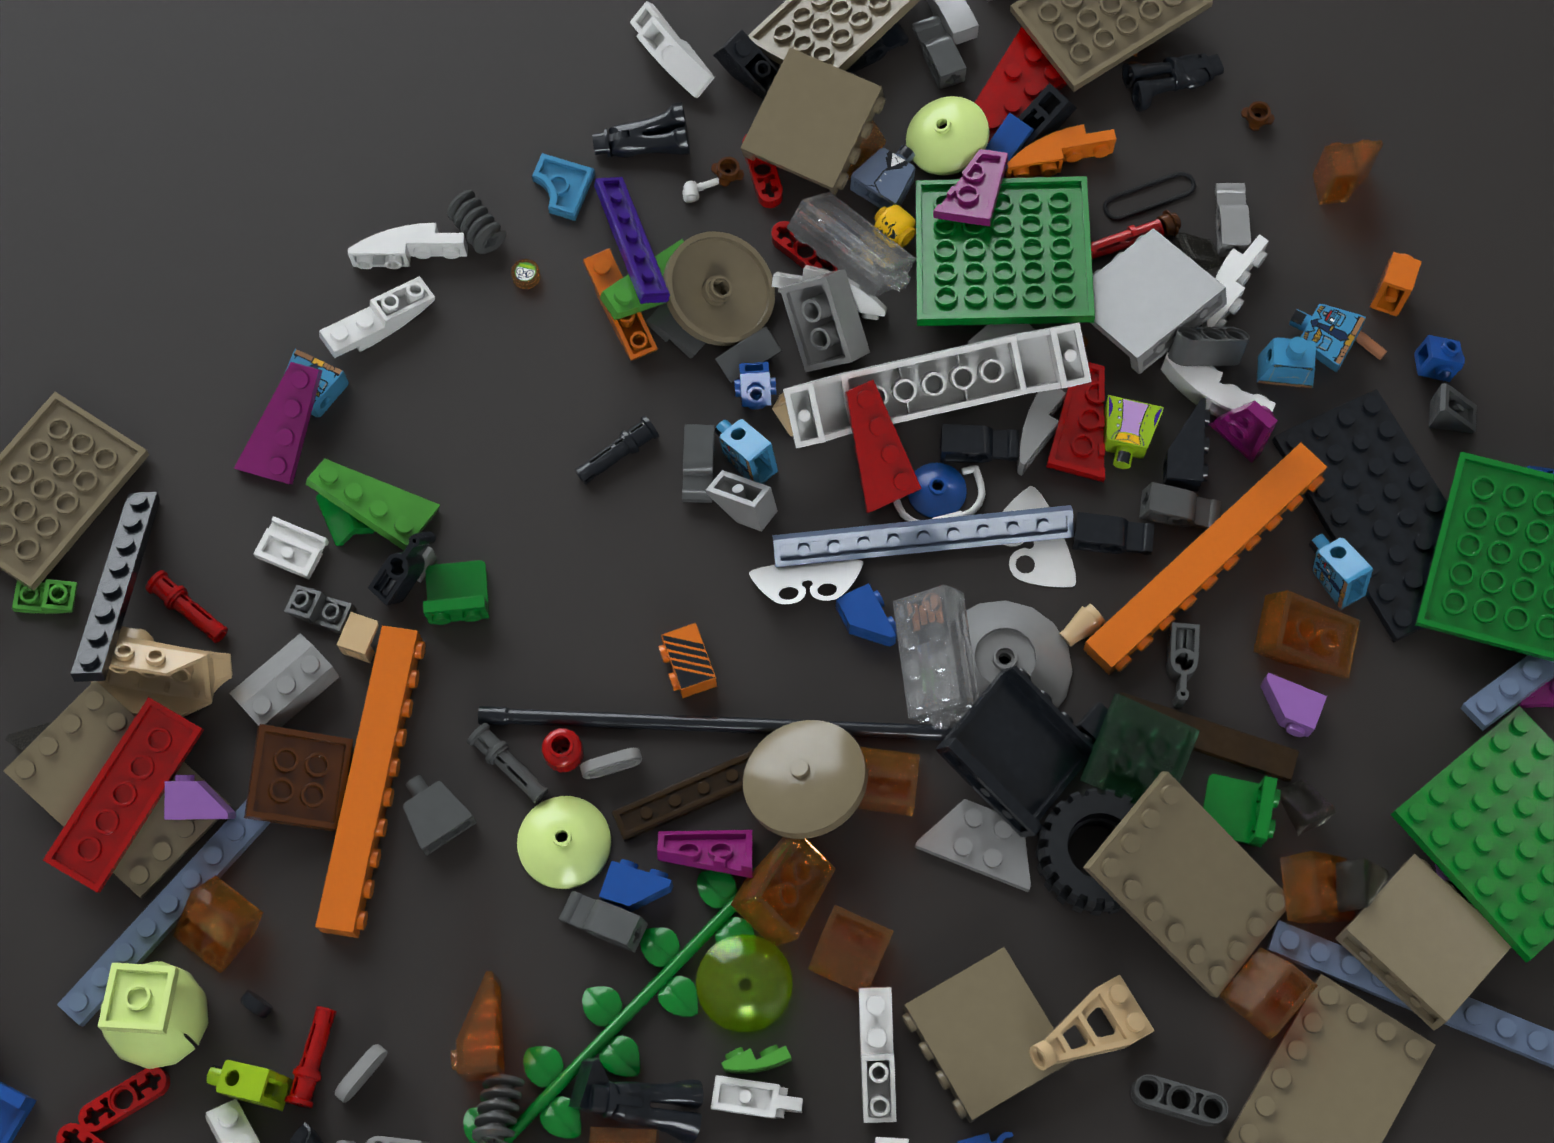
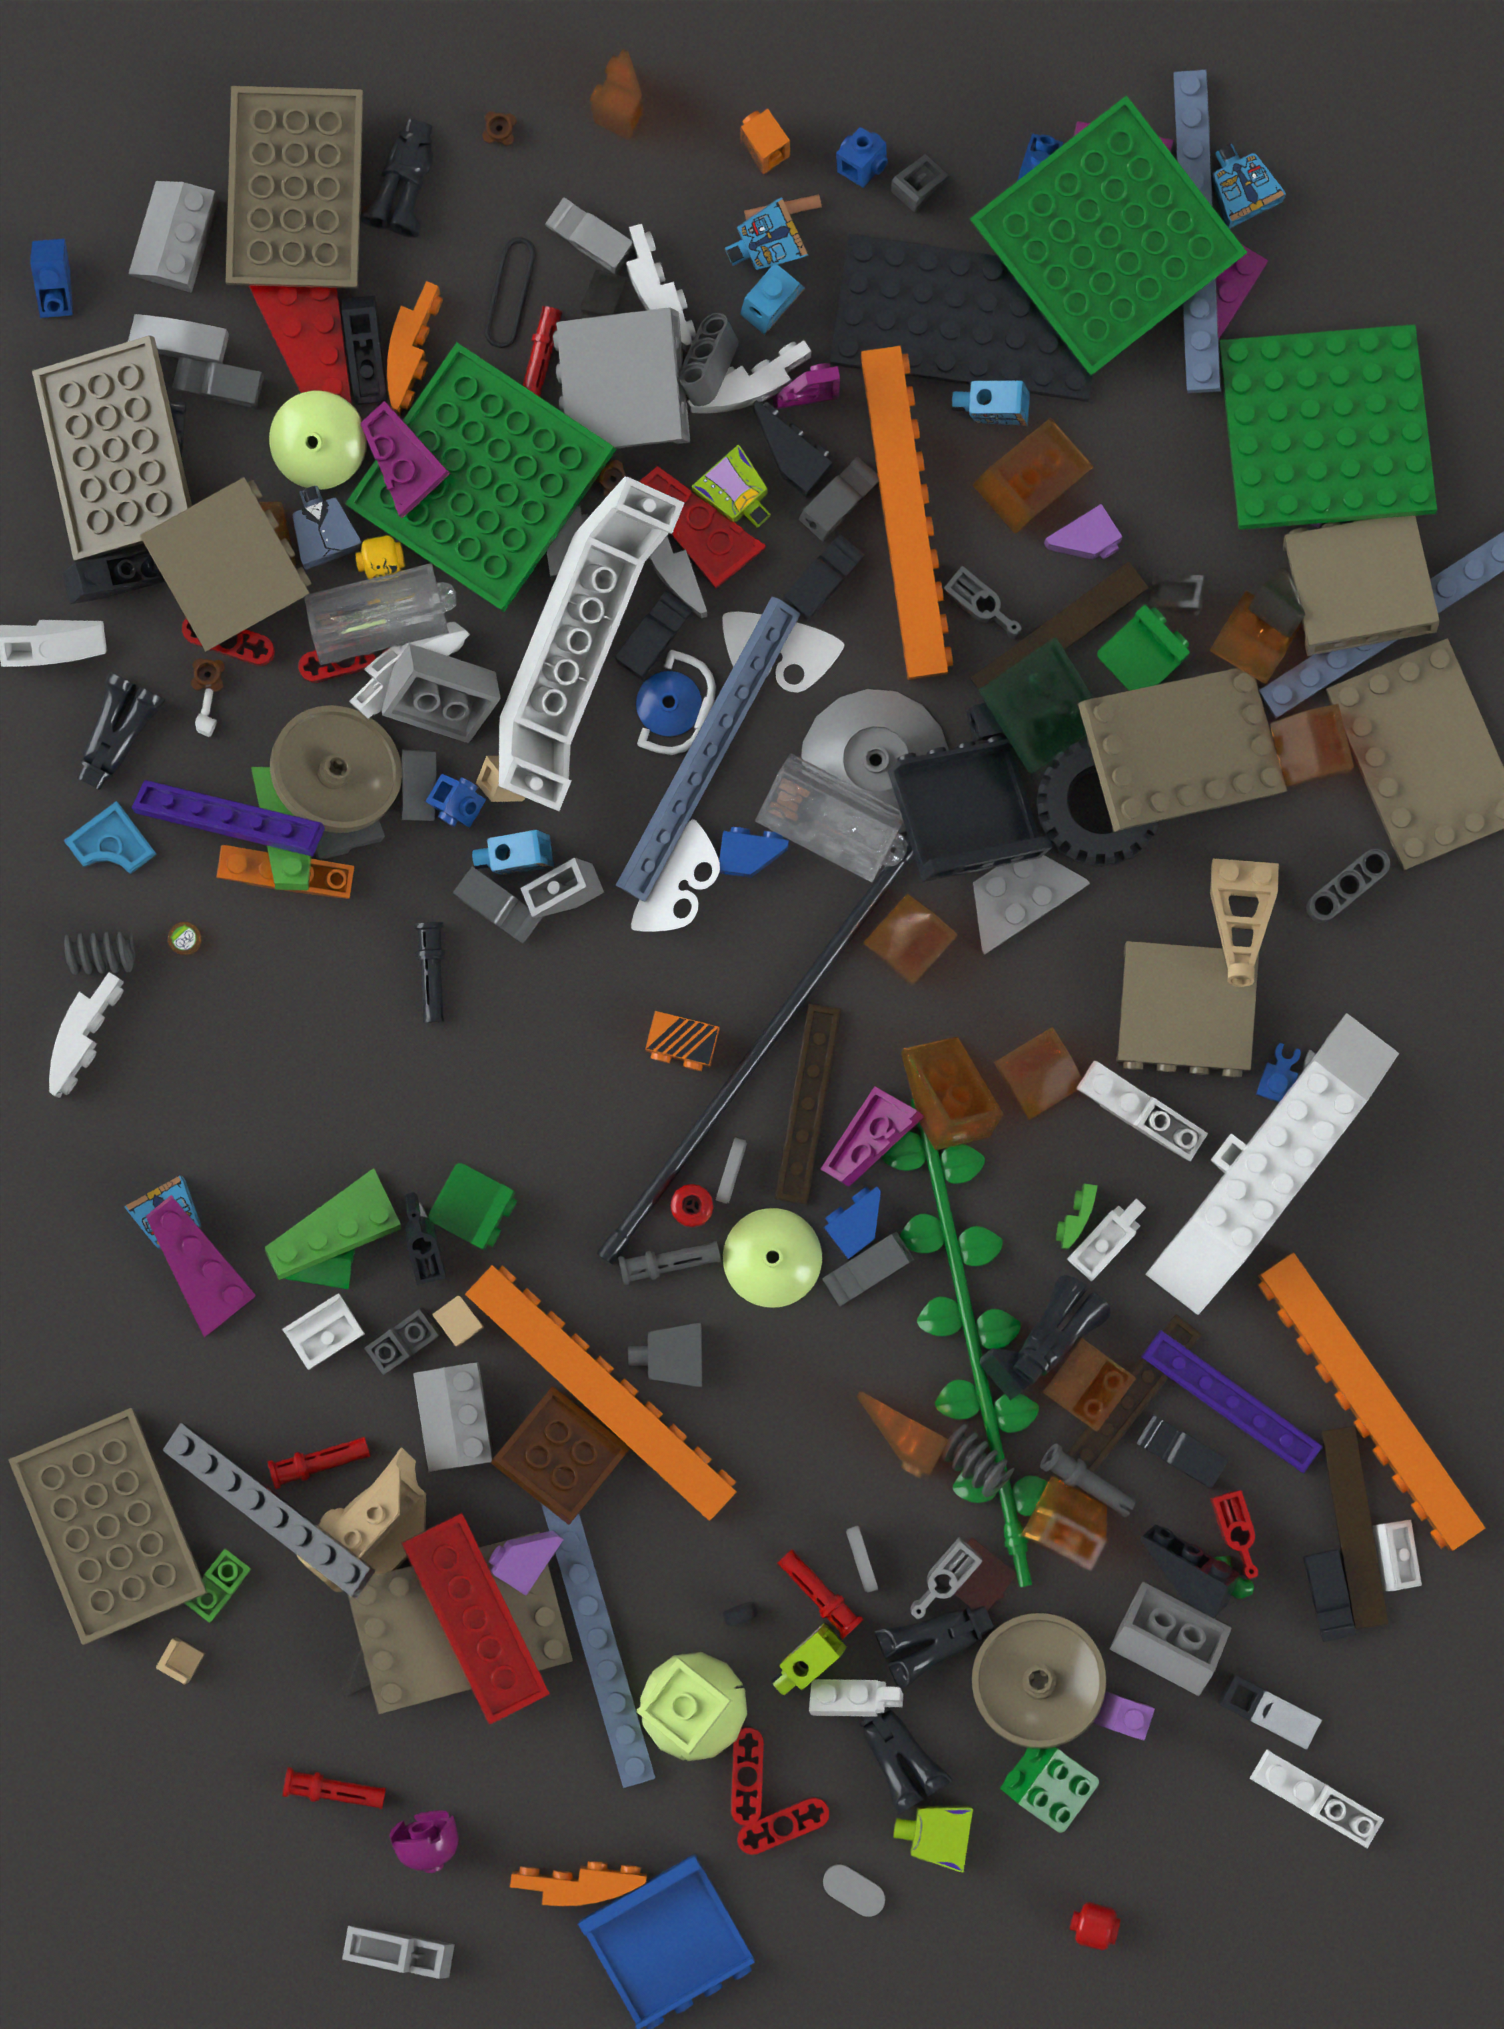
camera: 55 degrees left, 15 degrees up
clear orange slope [173,875,263,974] -> none
white slope [319,276,435,358] -> none
clear neon green dish [696,934,793,1032] -> none
dark tan dish [743,720,868,839] -> none
red wing [845,379,922,513] -> none
blue tile [985,112,1034,171] -> none
tan cone [1059,604,1106,647] -> none
reddish brown plate [1156,210,1181,238] -> none

